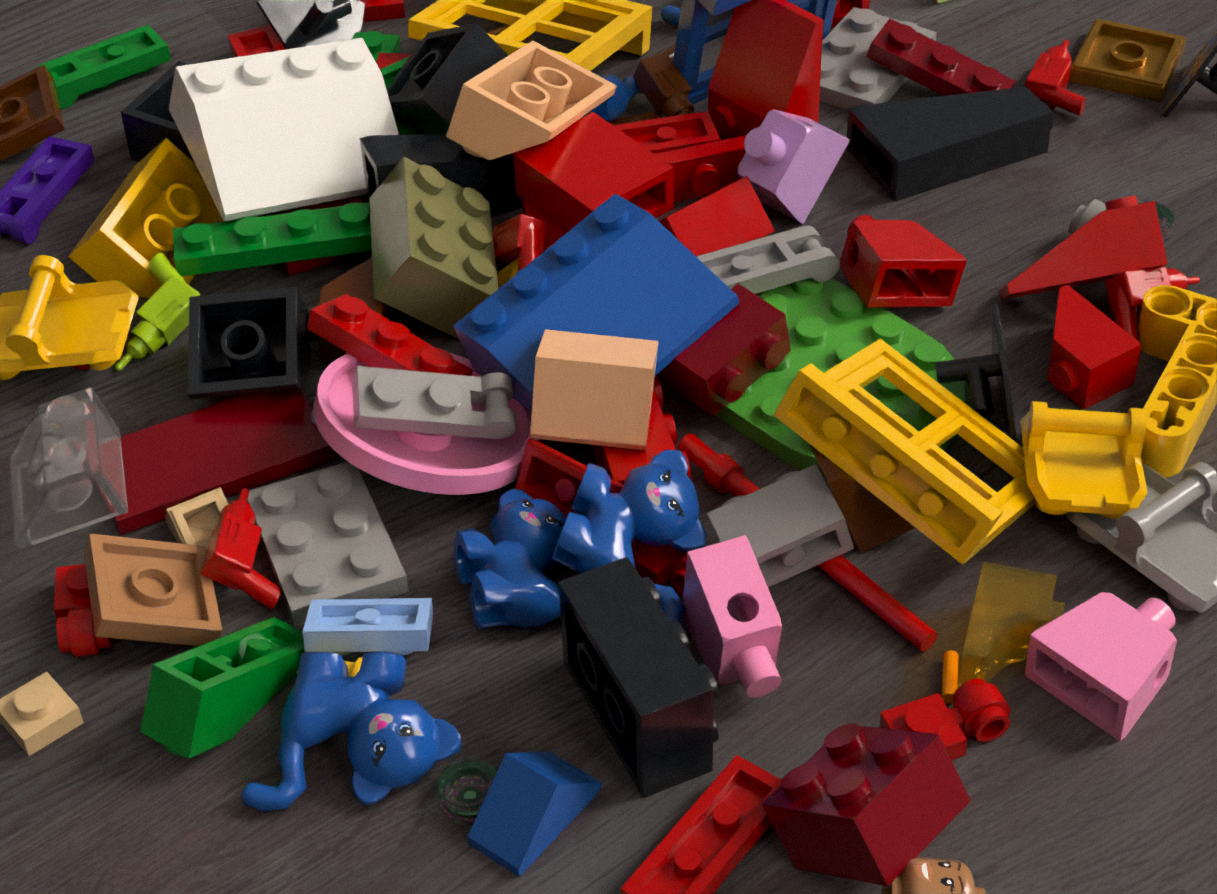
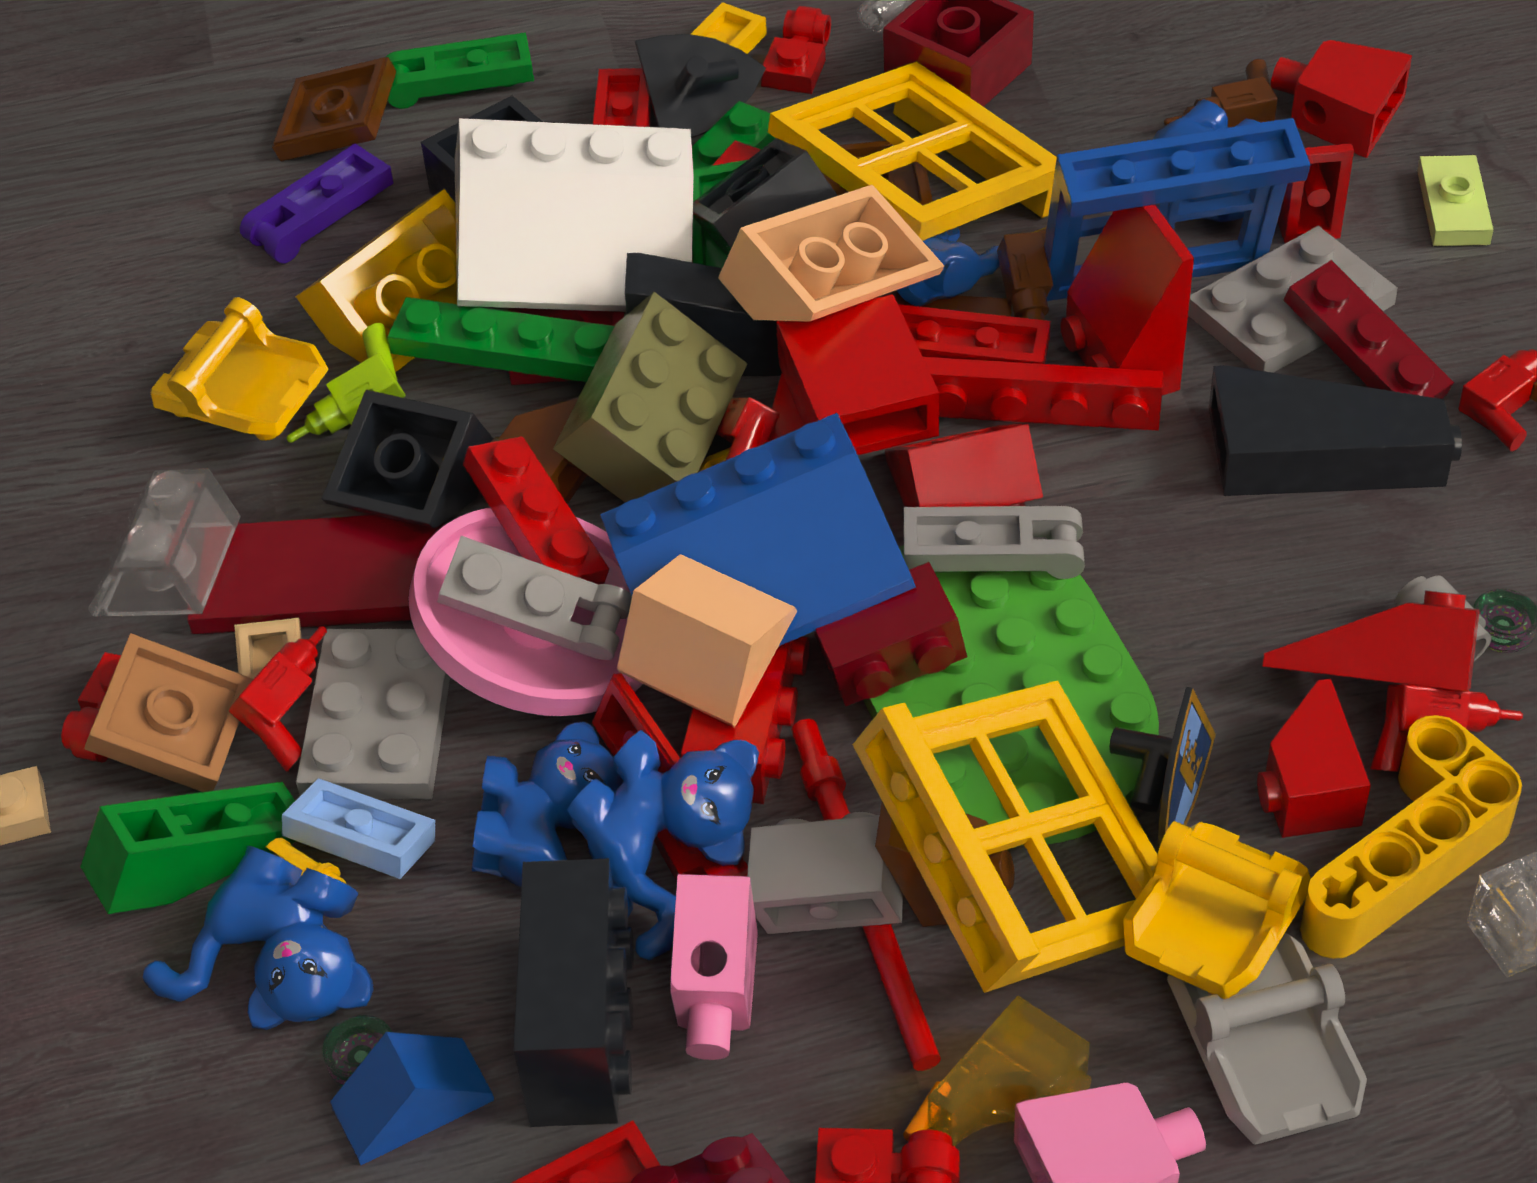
camera: 25 degrees right, 5 degrees up
lavender torso [737,109,850,224] -> none
red torso [840,215,967,307] -> none

